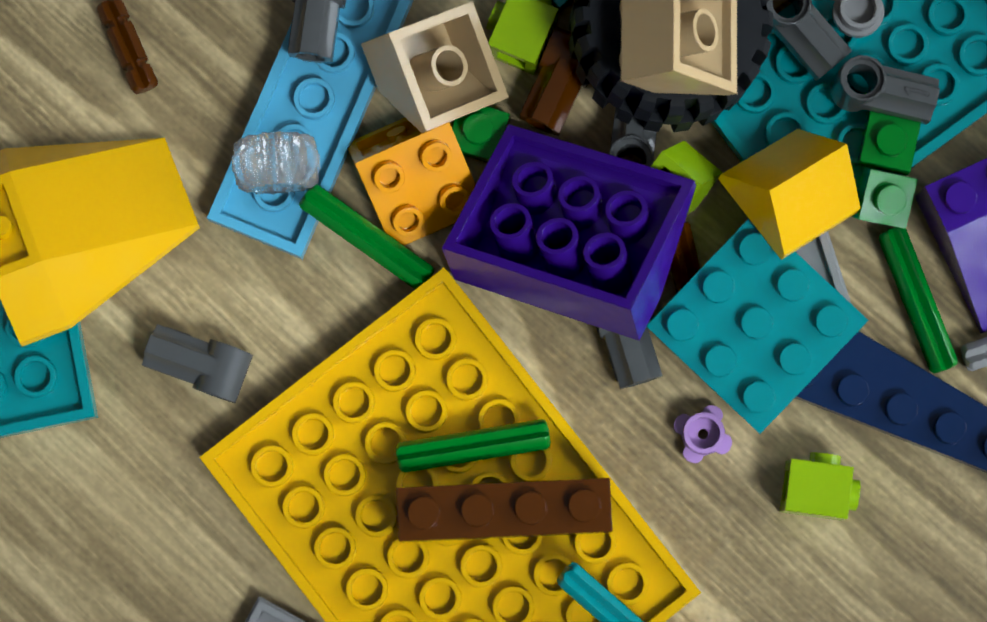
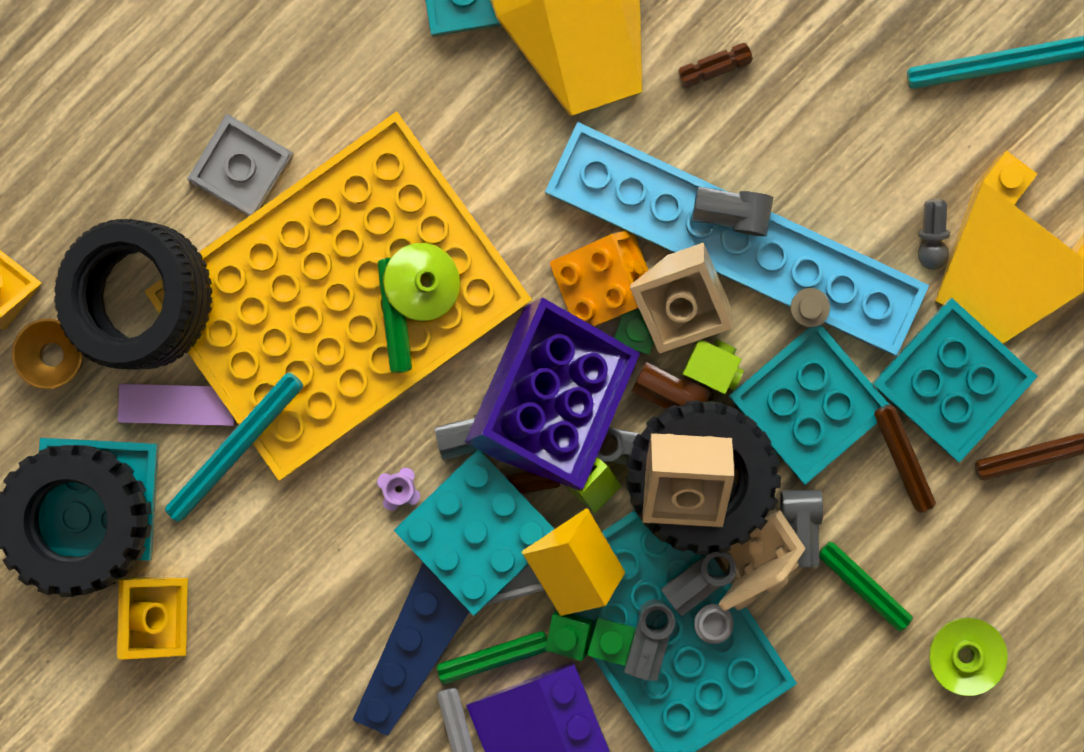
camera: 85 degrees right, 5 degrees up
dark grey piece [142,324,253,403] -> none
clear gear [232,131,321,195] -> none
green axle [299,184,434,289] -> none
reddish brown brick [396,478,613,543] -> none
lime brick [779,452,861,521] -> none
none -> lime dish [383,243,460,321]

